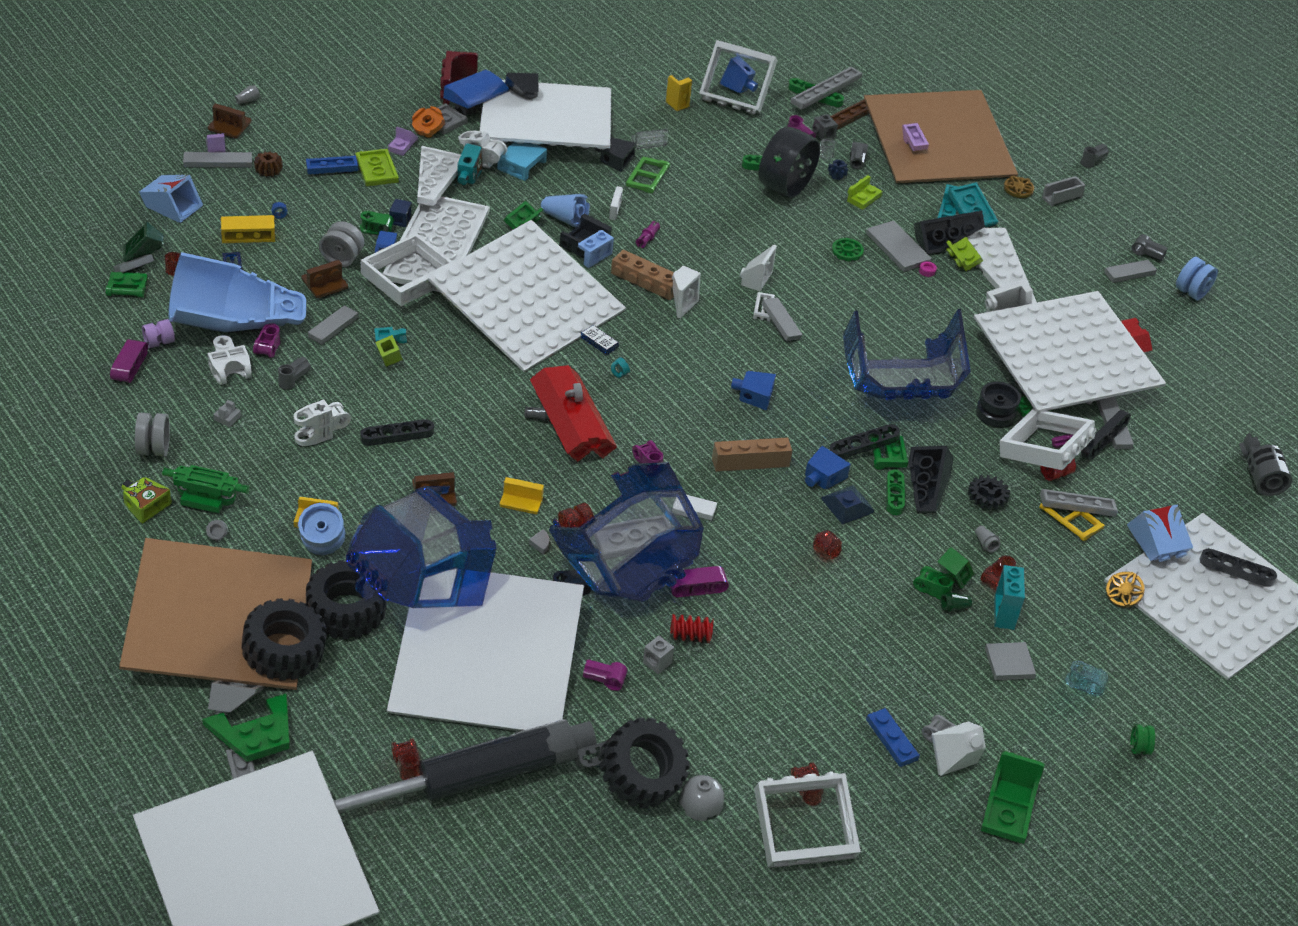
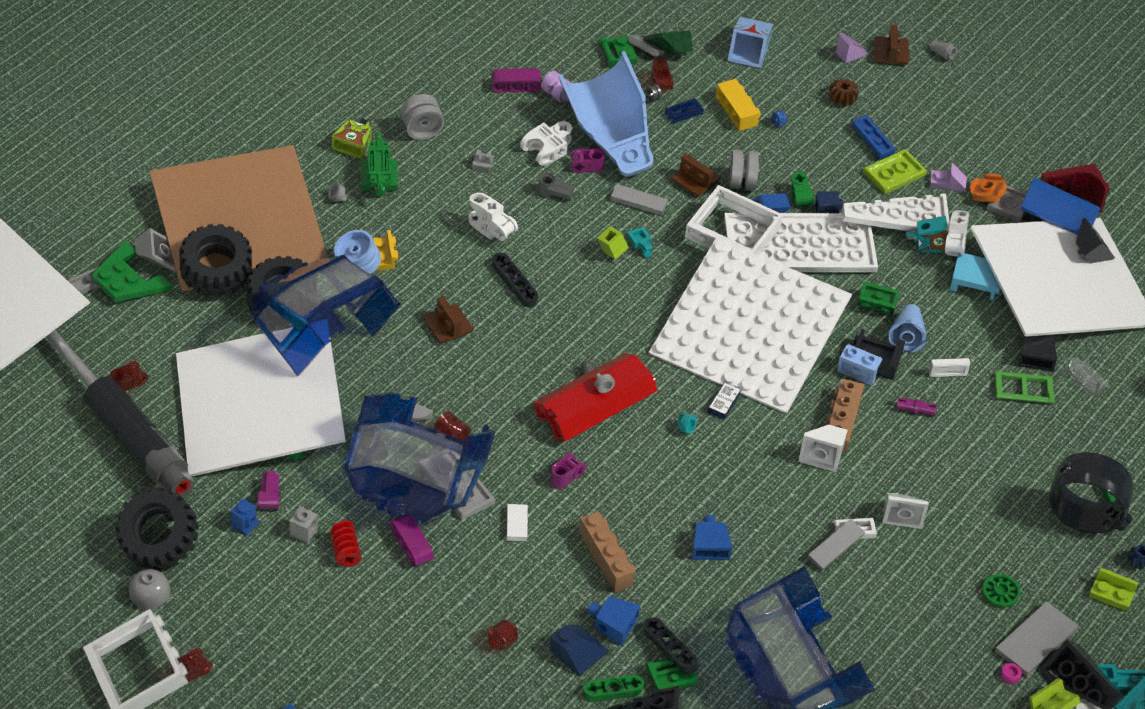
camera: 75 degrees right, 5 degrees up
light grey tile [183,152,252,167] -> none
yellow panel [500,477,544,515] -> none
none -> blue brick [230,498,260,536]

